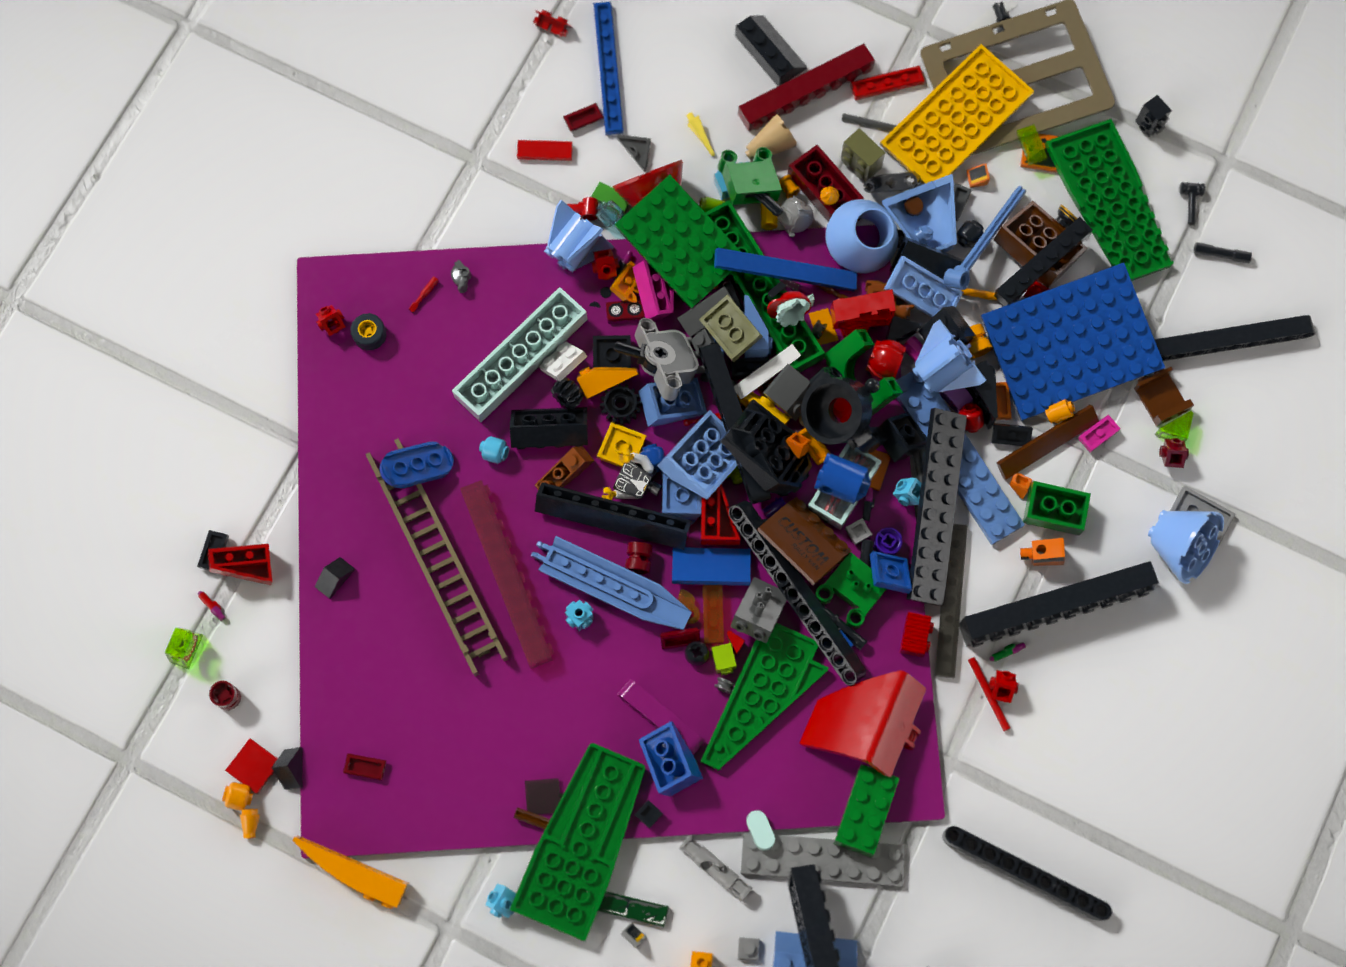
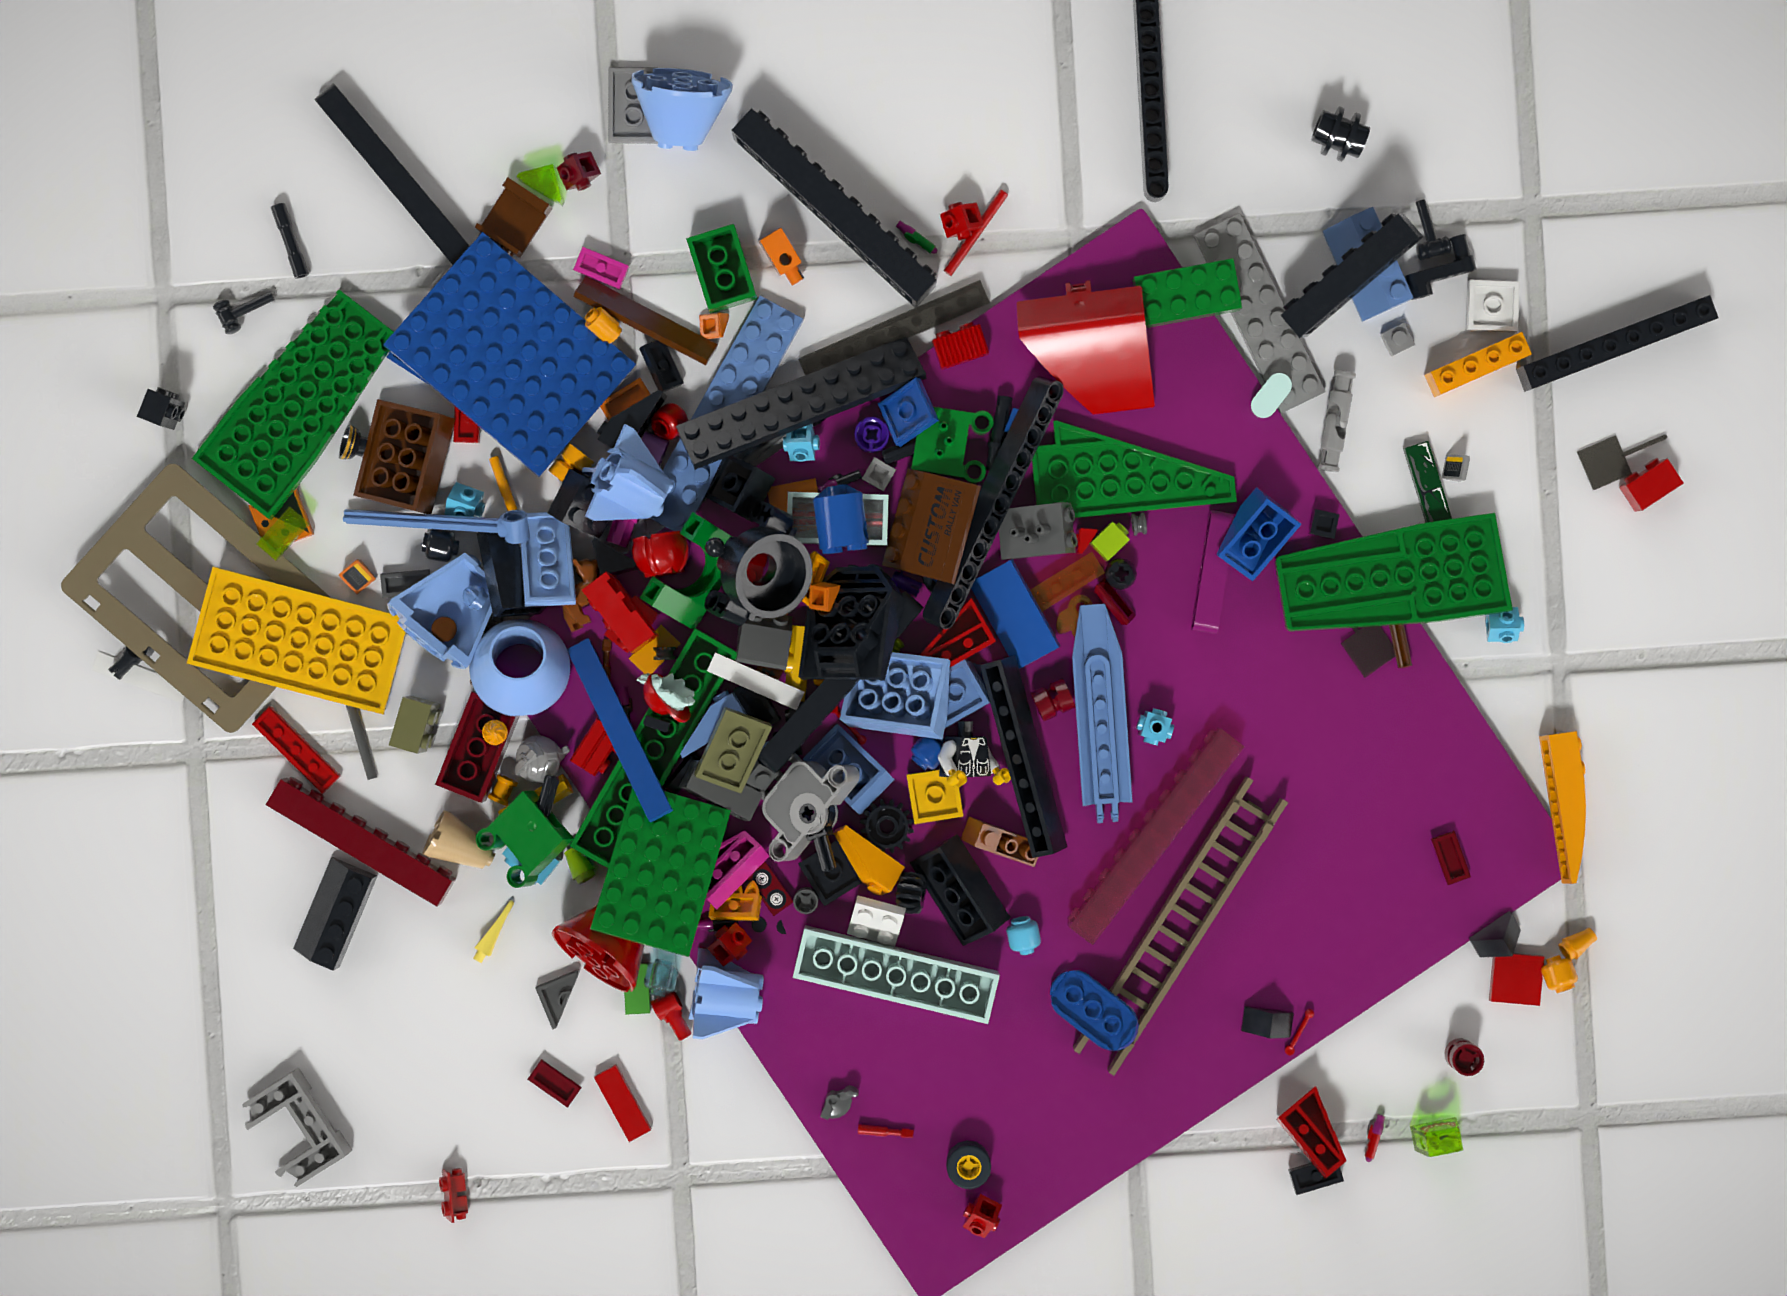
camera: 120 degrees left, 15 degrees up
blue tile [593,2,624,135] -> none
black beam [863,171,921,193] -> none
black arch [994,217,1093,306] -> none
none -> medium azure brick [444,482,486,517]
none -> red brick [570,717,616,776]
none -> dark grey wheel [793,887,819,914]
none -> red hinge [1284,1009,1314,1056]

